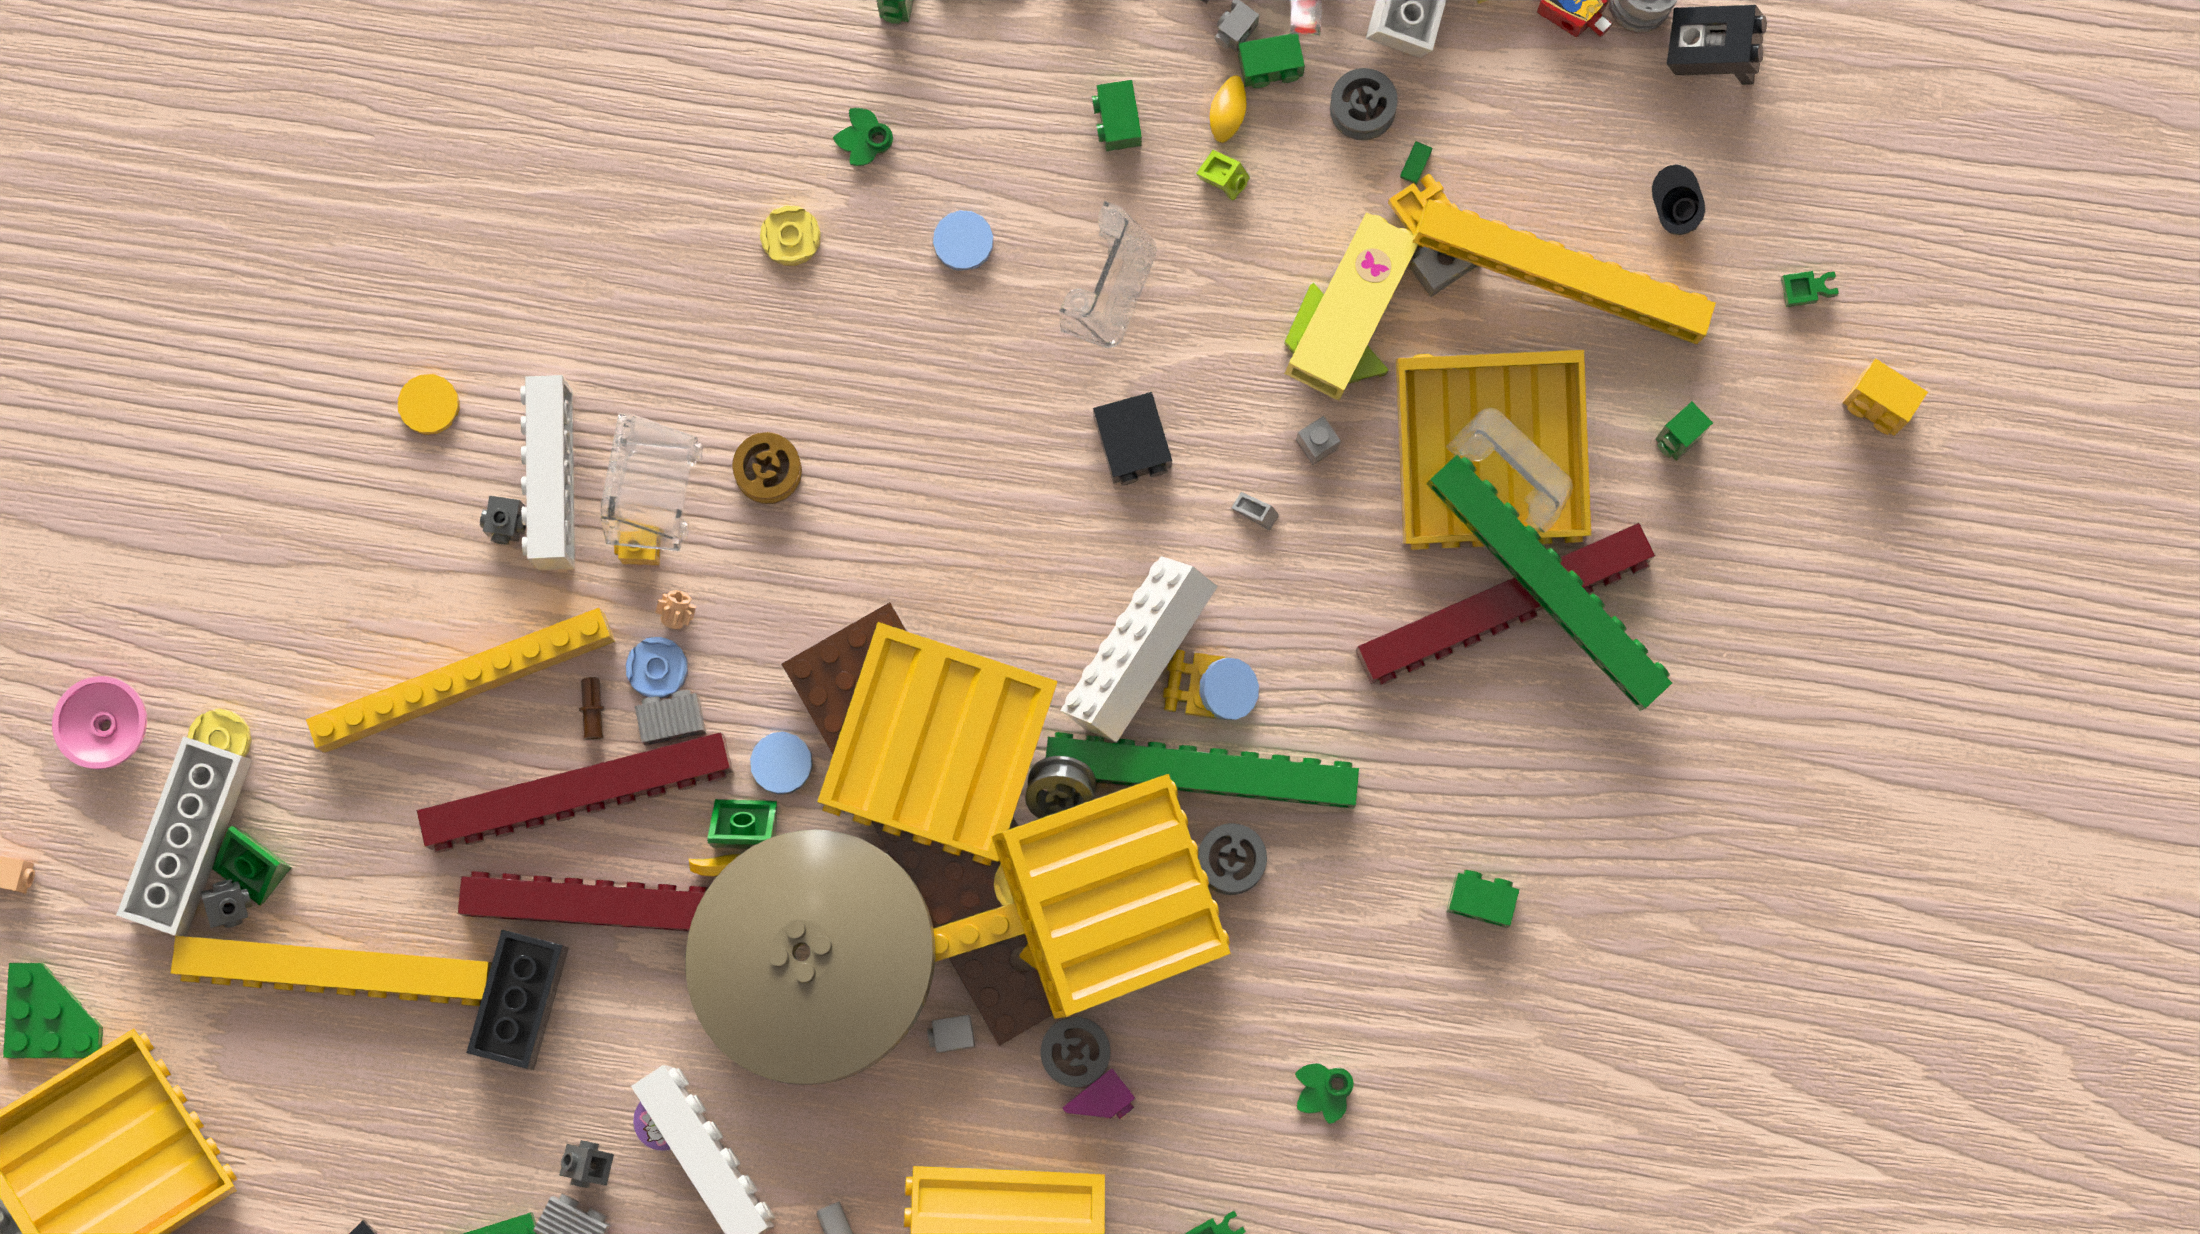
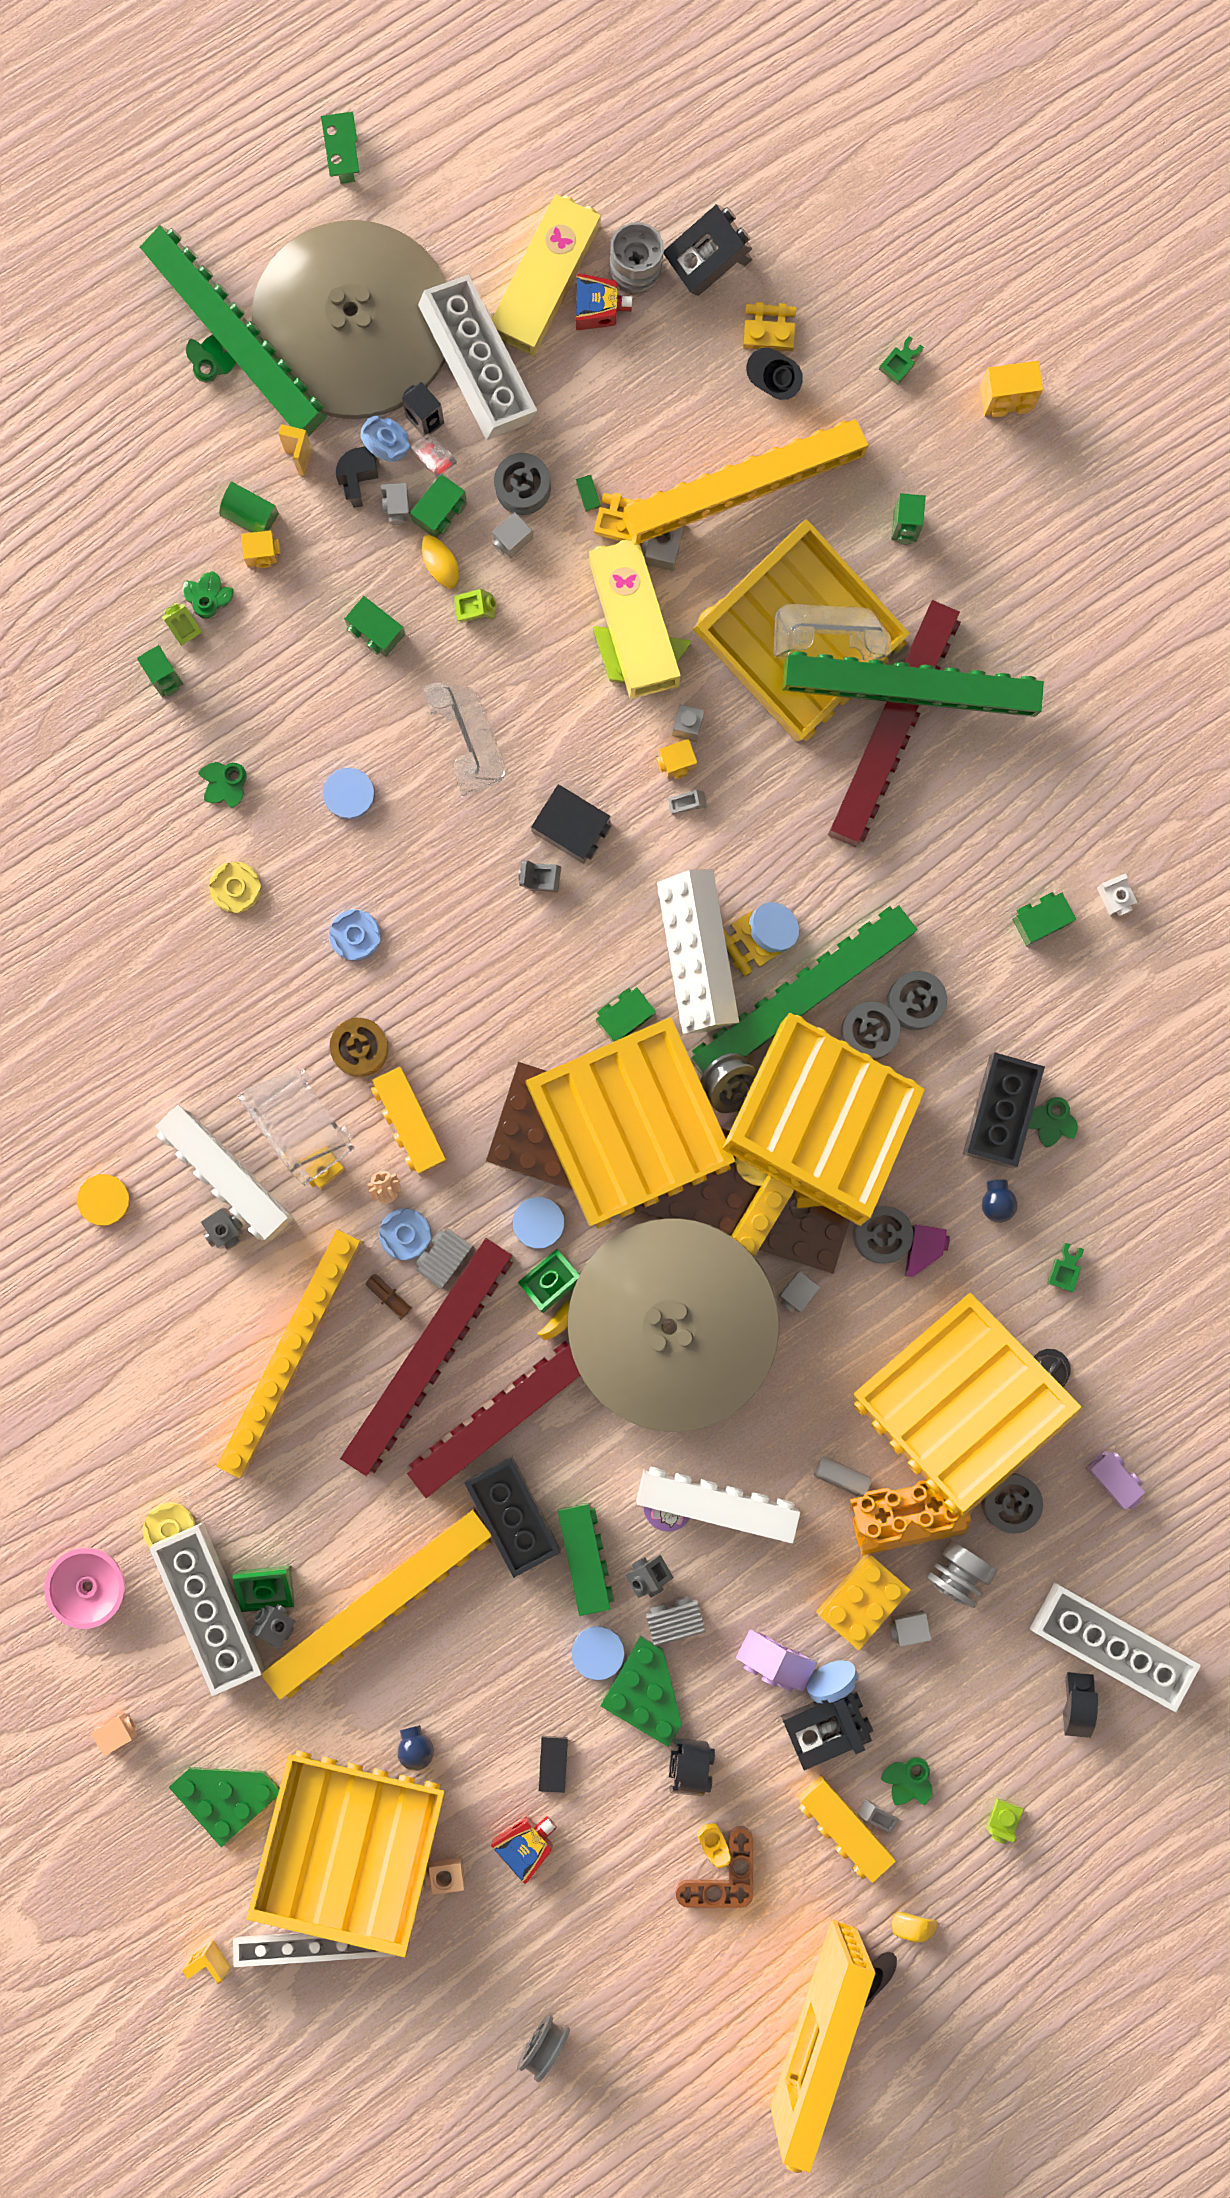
camera: 50 degrees left, 5 degrees up
none -> light blue tile [329,909,381,961]
none -> yellow brick [371,1067,447,1175]
none -> dark blue piece [398,1725,434,1771]
none -> light grey brick [492,512,533,558]
none -> dark grey bracket [519,860,561,892]
none -> green brick [558,1502,614,1616]
none -> light blue tile [572,1626,624,1680]
none -> green brick [596,987,656,1042]
none -> yellow brick [656,739,697,779]
none -> yellow plate [743,301,796,351]
none -> dark grey wheel [887,971,947,1030]
none -> black brick [963,1052,1045,1169]
none -> dark blue piece [981,1180,1018,1223]
none -> white brick [1097,873,1137,916]

